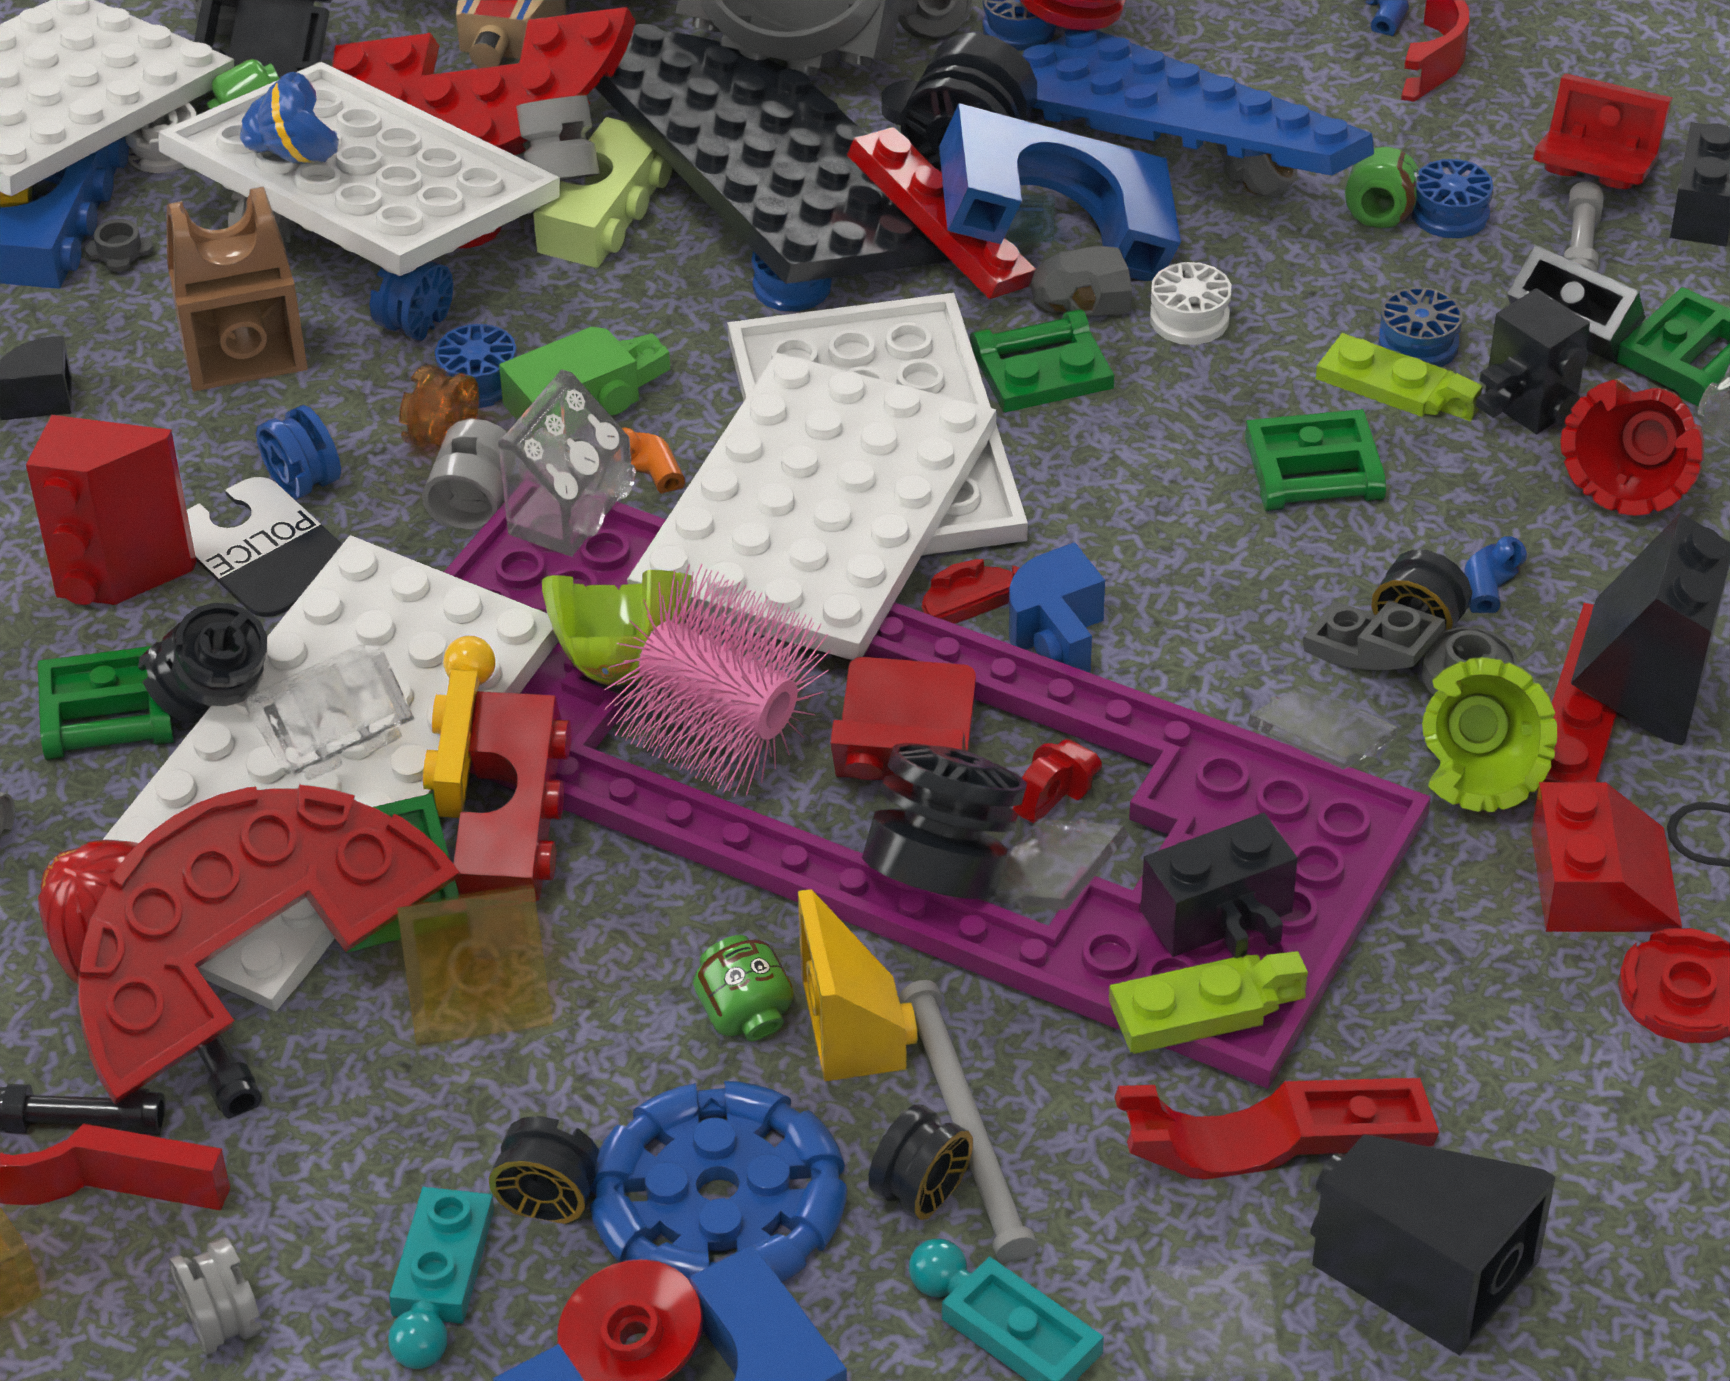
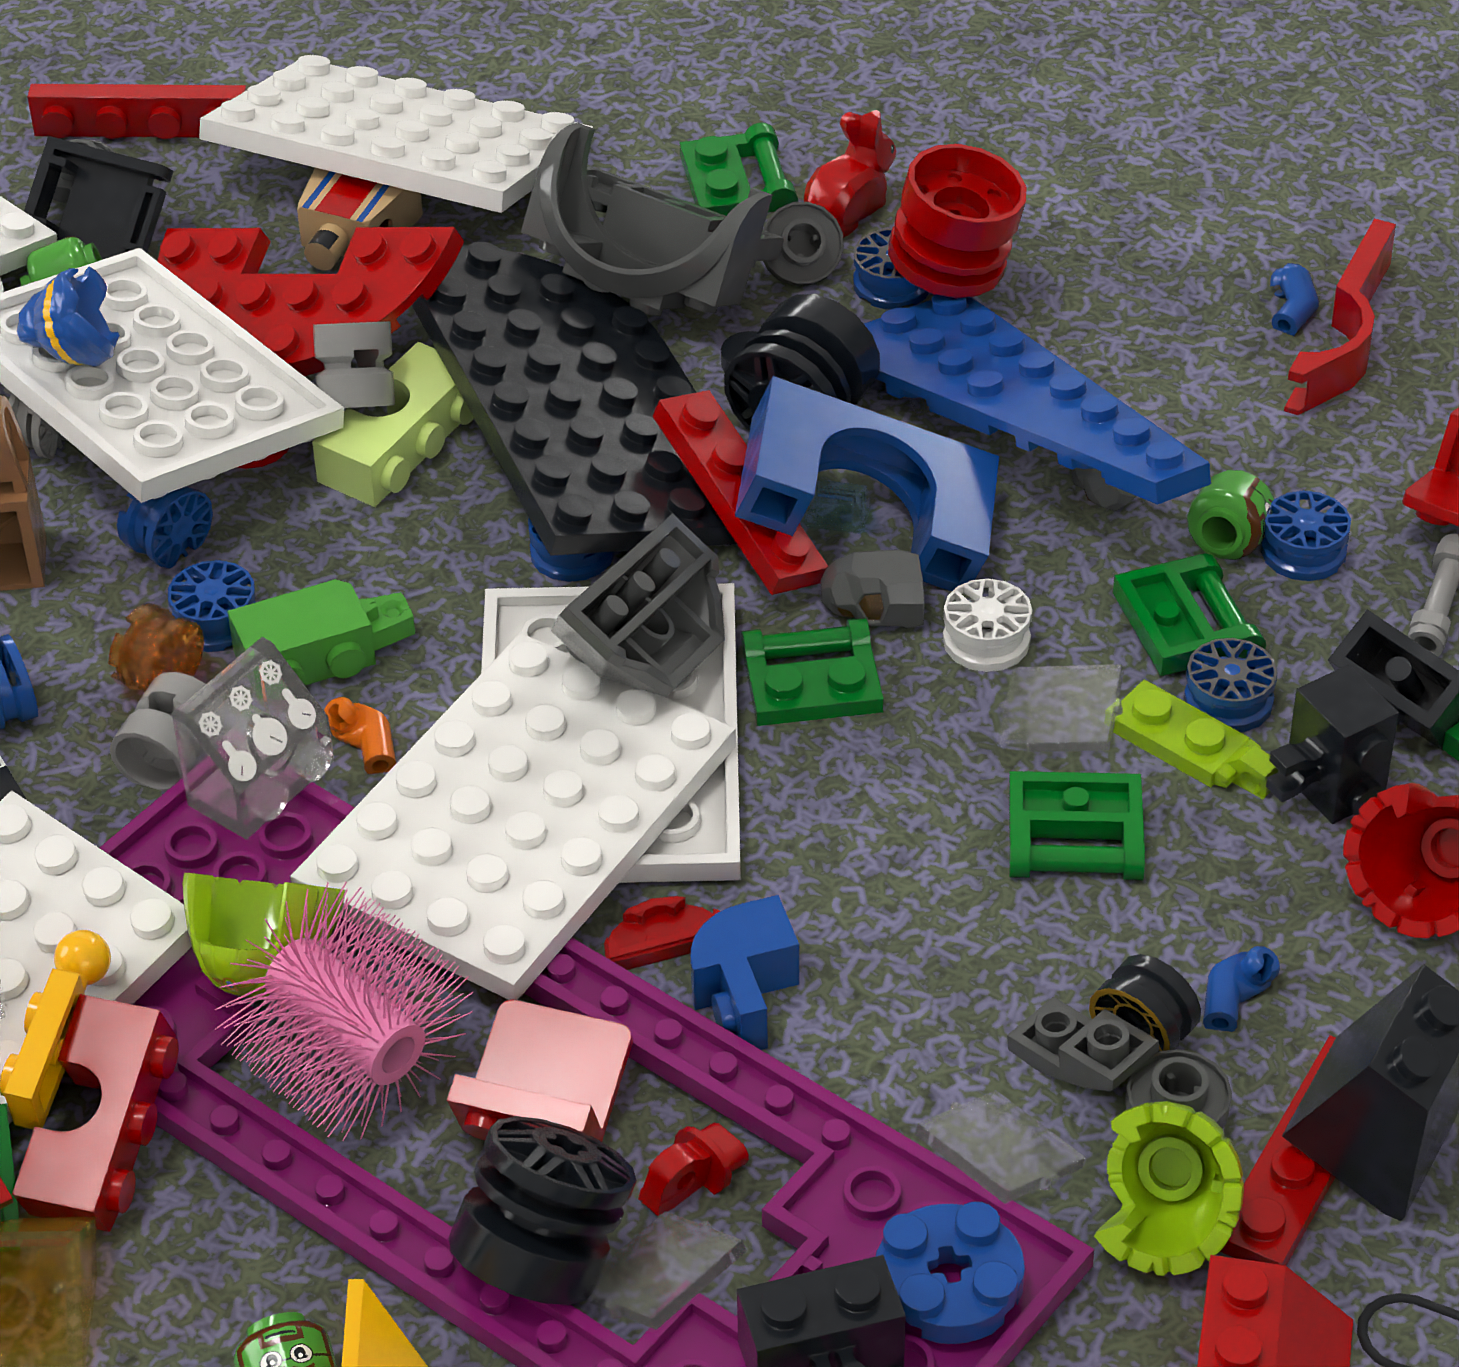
camera: 10 degrees right, 0 degrees up
none -> dark grey wedge [551,513,725,697]
none -> blue plate [876,1202,1025,1344]
none -> clear piece [997,664,1124,752]
none -> green plate [1113,553,1266,676]

